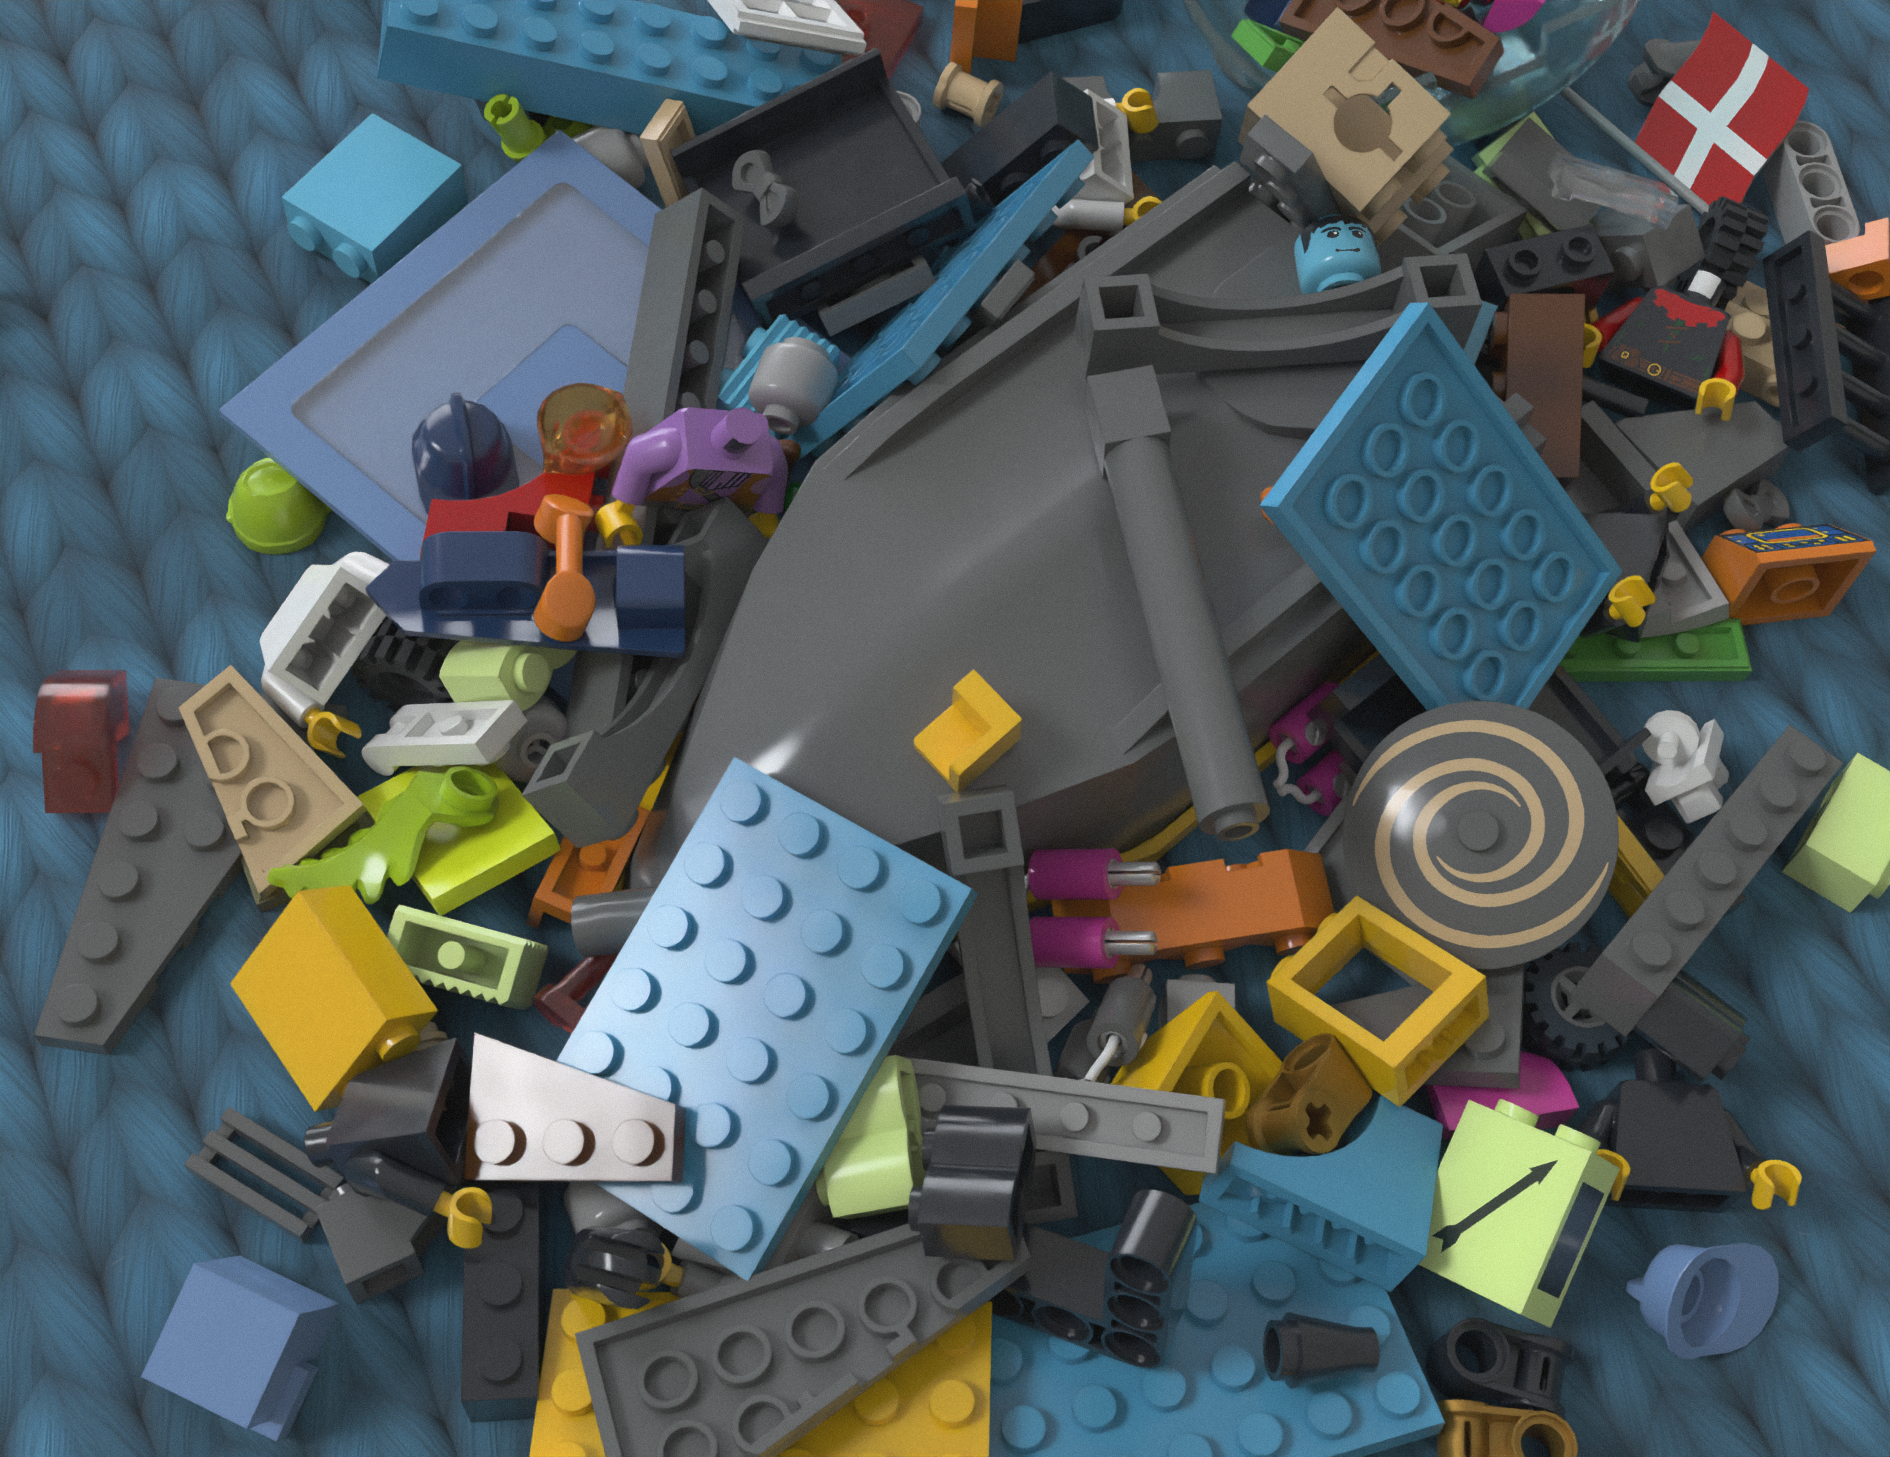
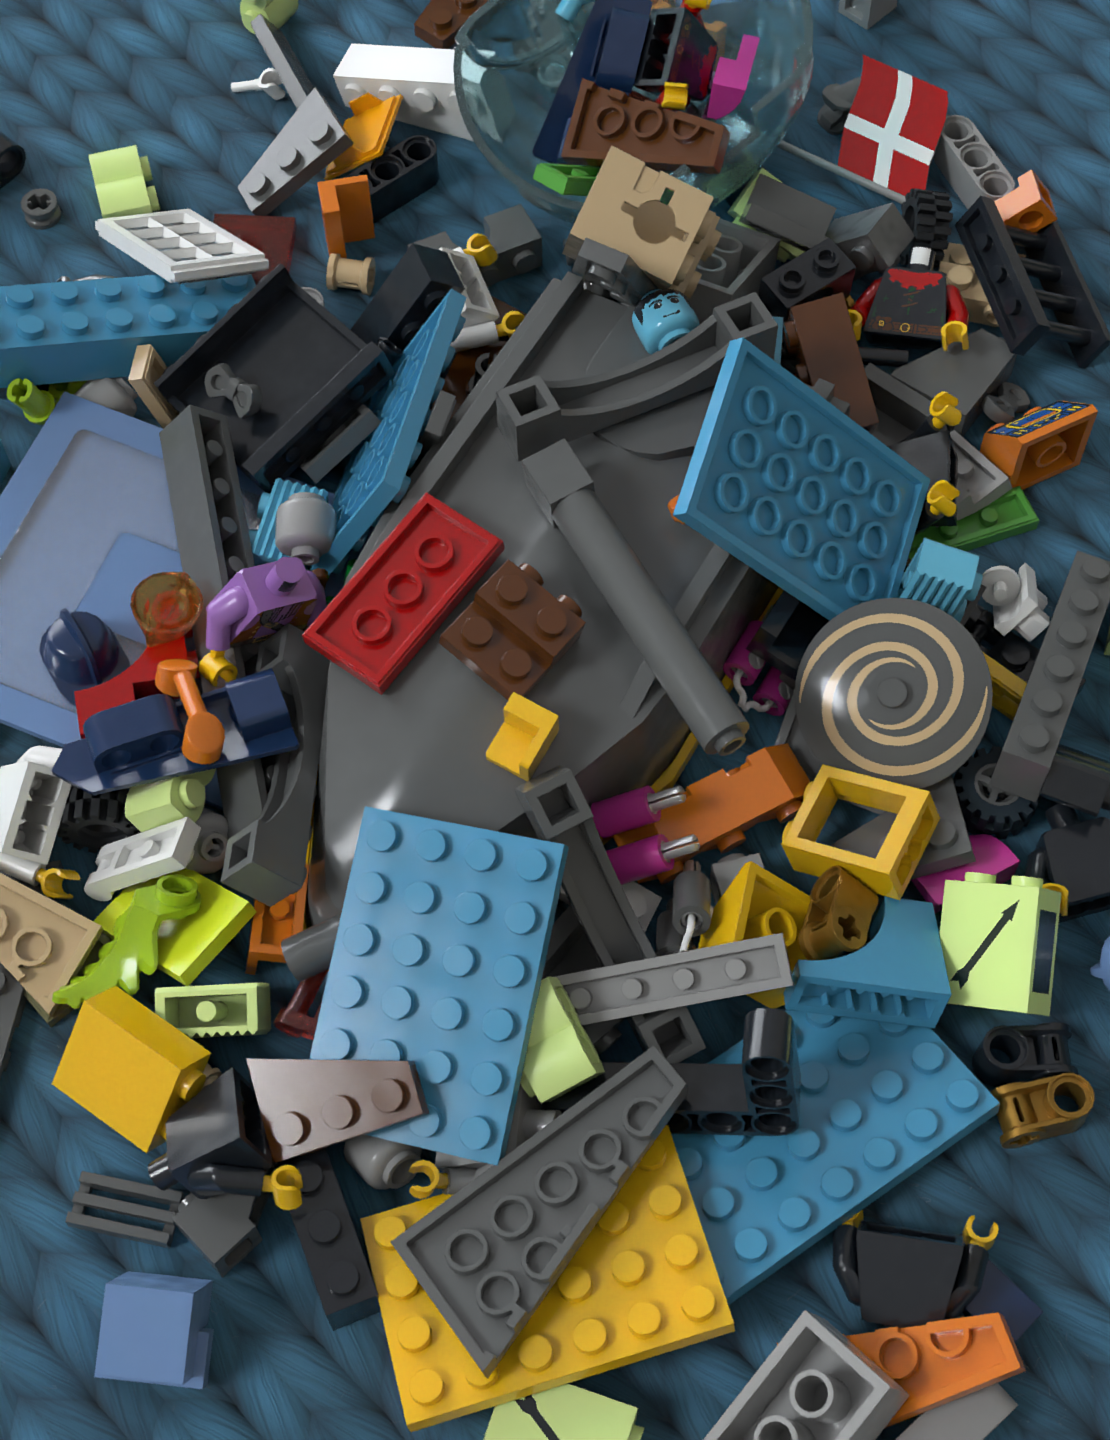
camera: 10 degrees left, 0 degrees up
black arm [563,1226,665,1309] -> none
black brick [908,1105,1037,1261] -> none
black cone [1263,1312,1380,1389] -> none
clear plate [1547,151,1678,230] -> none
none -> red tile [302,492,505,695]
none -> reddish brown plate [439,559,586,700]
none -> medium azure brick [896,538,983,622]

